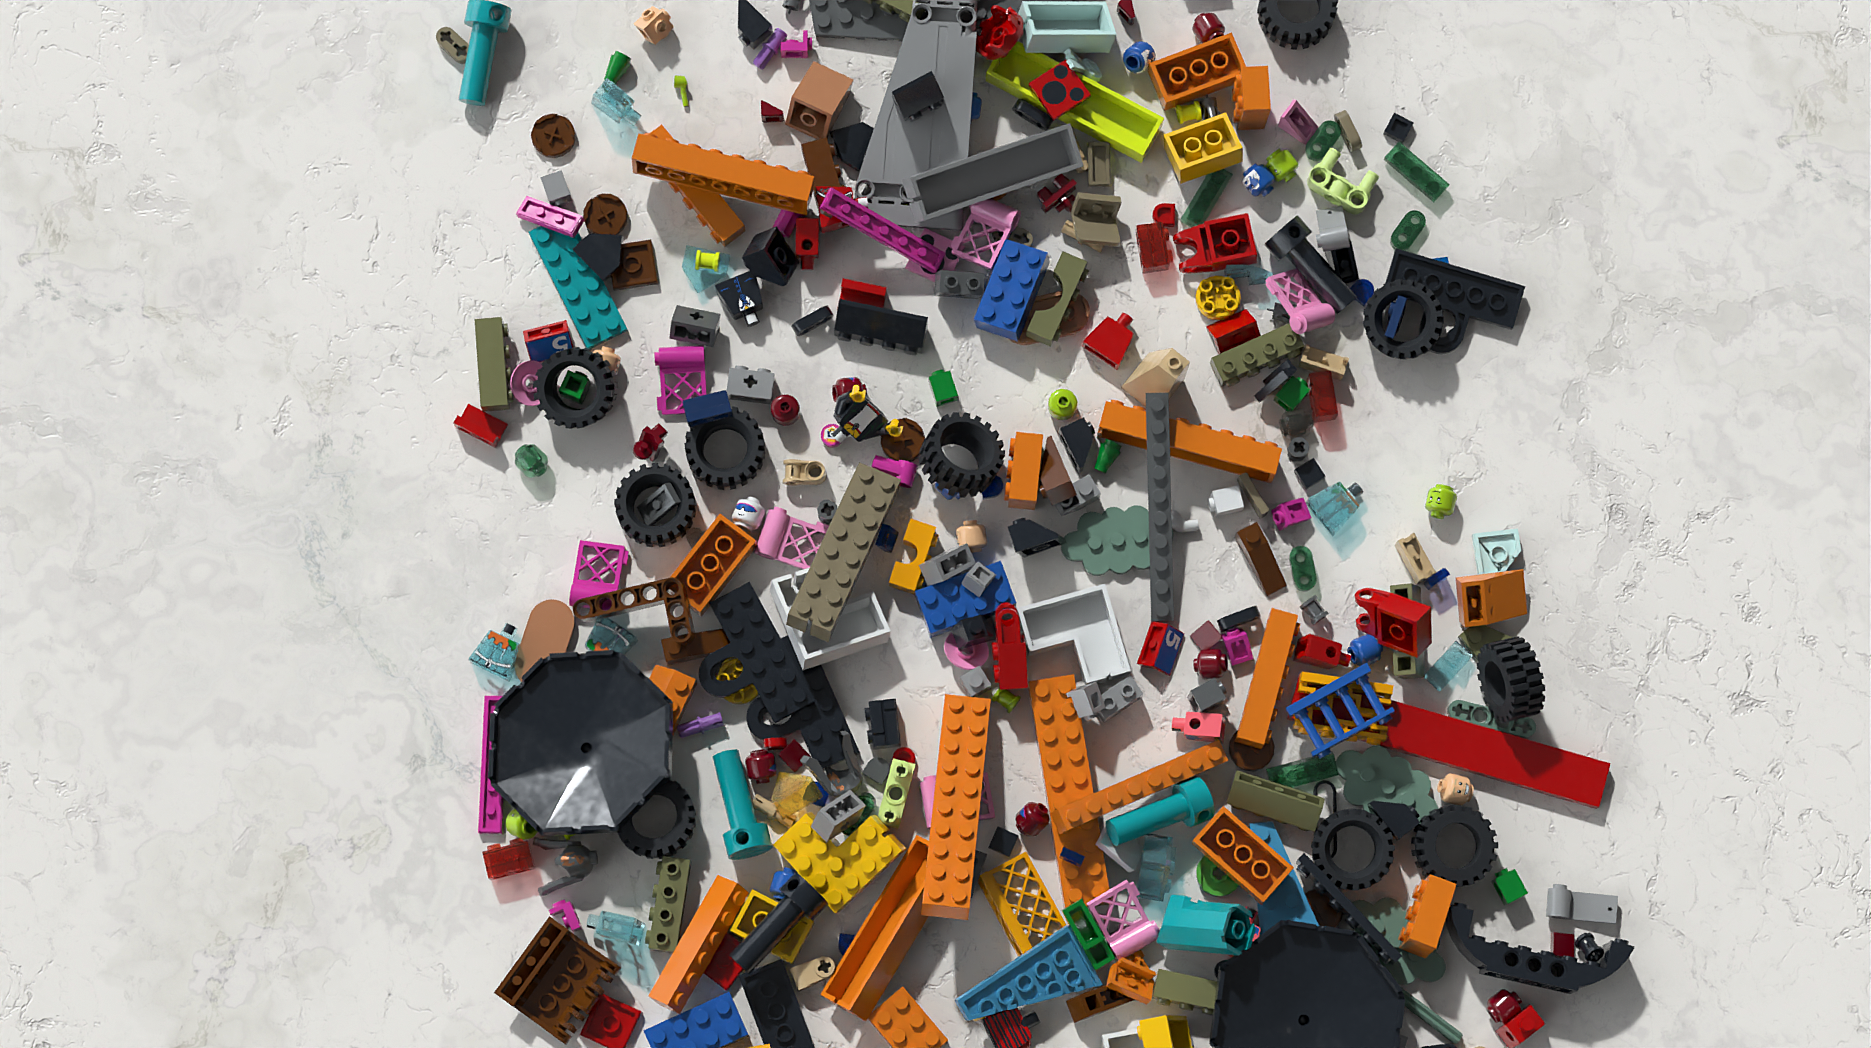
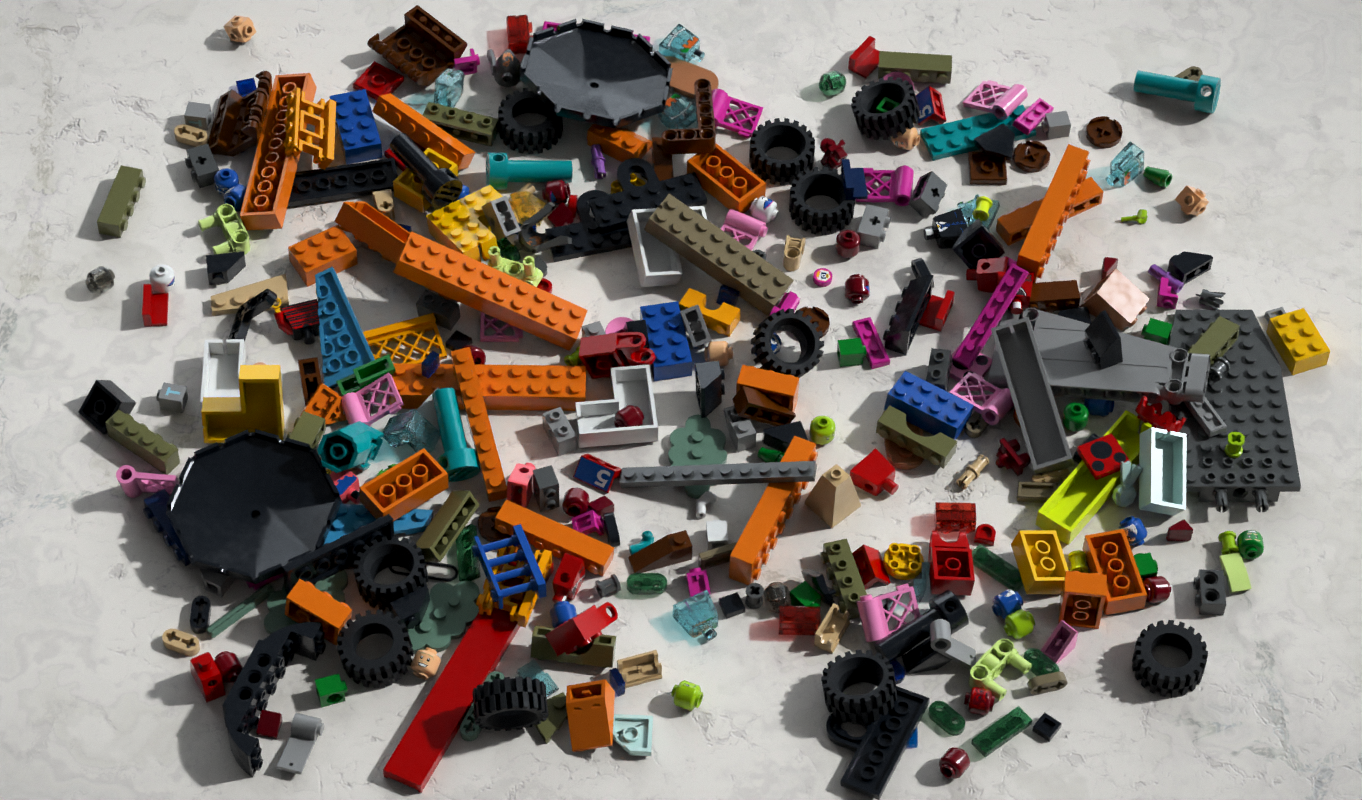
camera: 100 degrees right, 25 degrees down
dark grey plate [637,483,681,526] -> none
torso [832,385,903,443] -> none
black brick [864,699,901,750] -> none
light grey slope [962,562,996,597] -> none
light grey brick [1066,682,1106,720] -> none
dark tan bracket [1071,192,1122,246] -> none
dark blue wing [1385,295,1407,339] -> none
black bush [1575,932,1605,962] -> none
none -> dark red head [614,405,644,428]
none -> teal arm [629,531,654,555]
none -> dark pink tile [852,317,890,369]
none -> dark red head [939,747,970,779]
none -> bright pink piece [963,80,1028,120]
none -> dark red head [964,687,995,716]
none -> green head [1062,402,1089,431]
none -> green brick [1134,553,1158,582]
none -> green brick [1141,318,1173,345]

